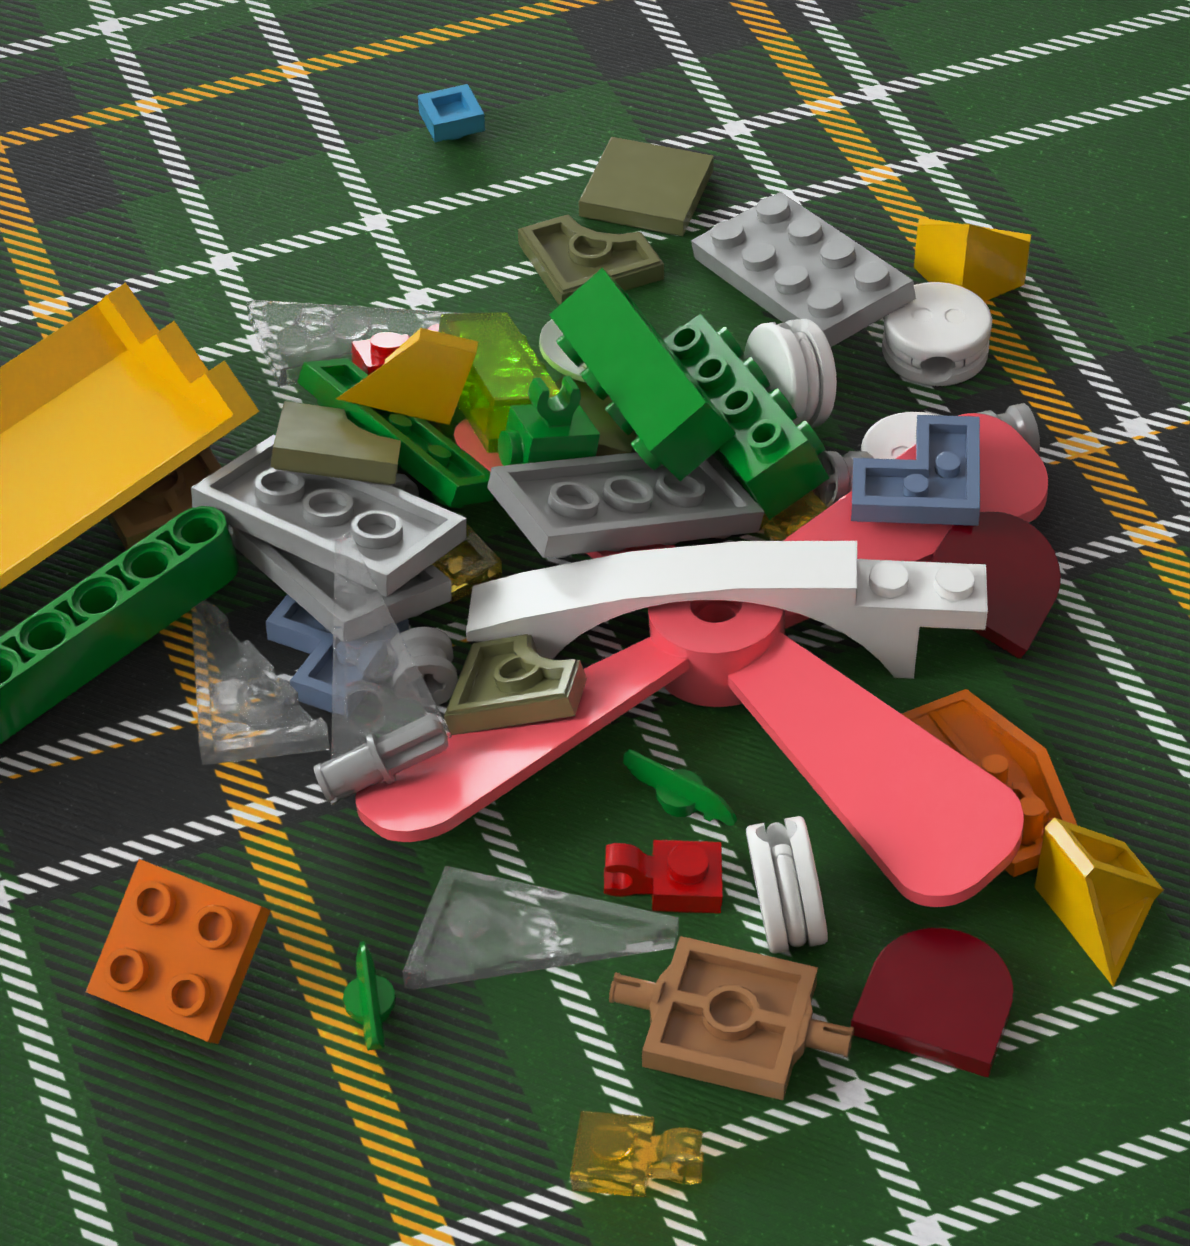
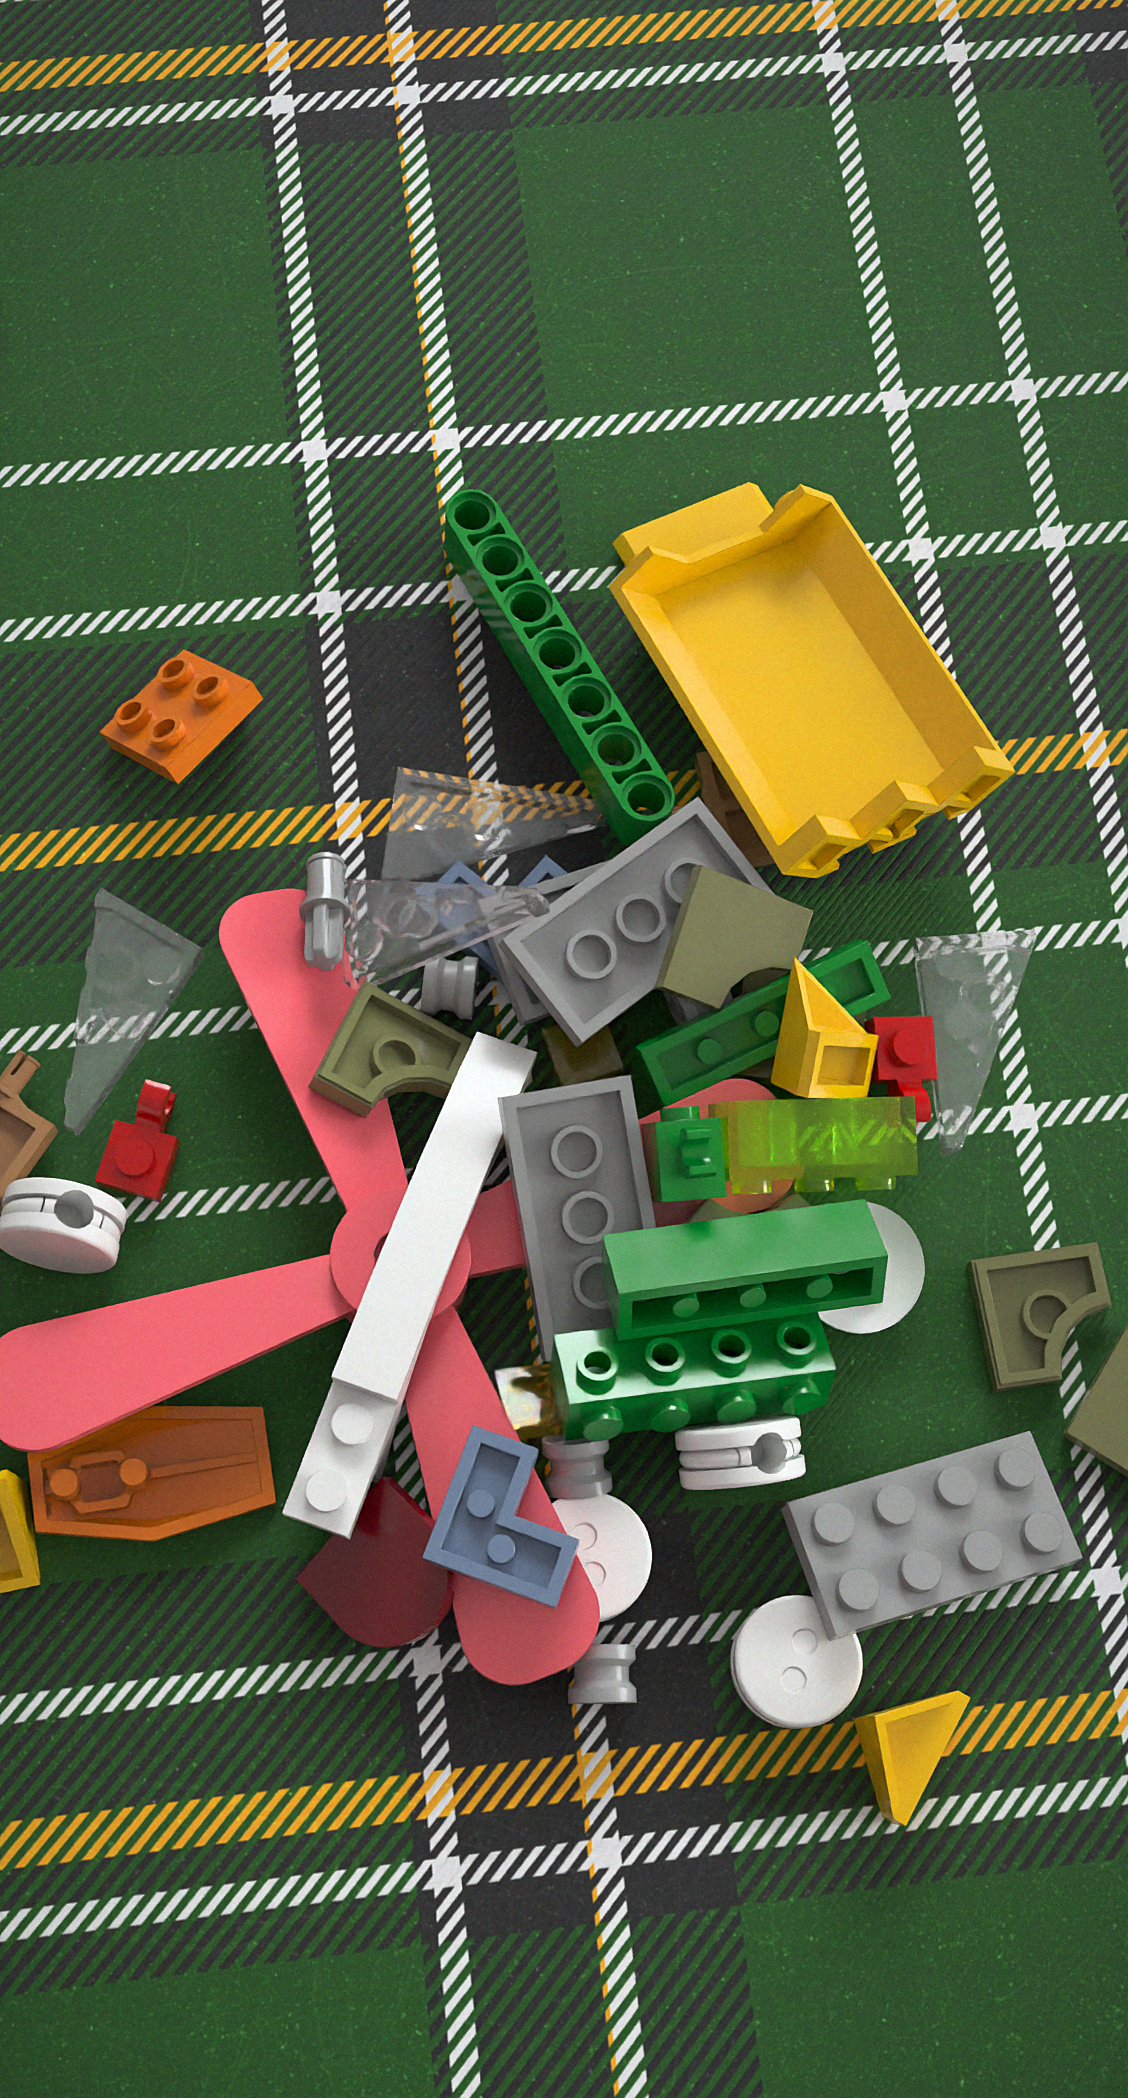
camera: 100 degrees right, 25 degrees up
green piece [343,941,396,1051] -> none
green piece [623,749,737,826] -> none

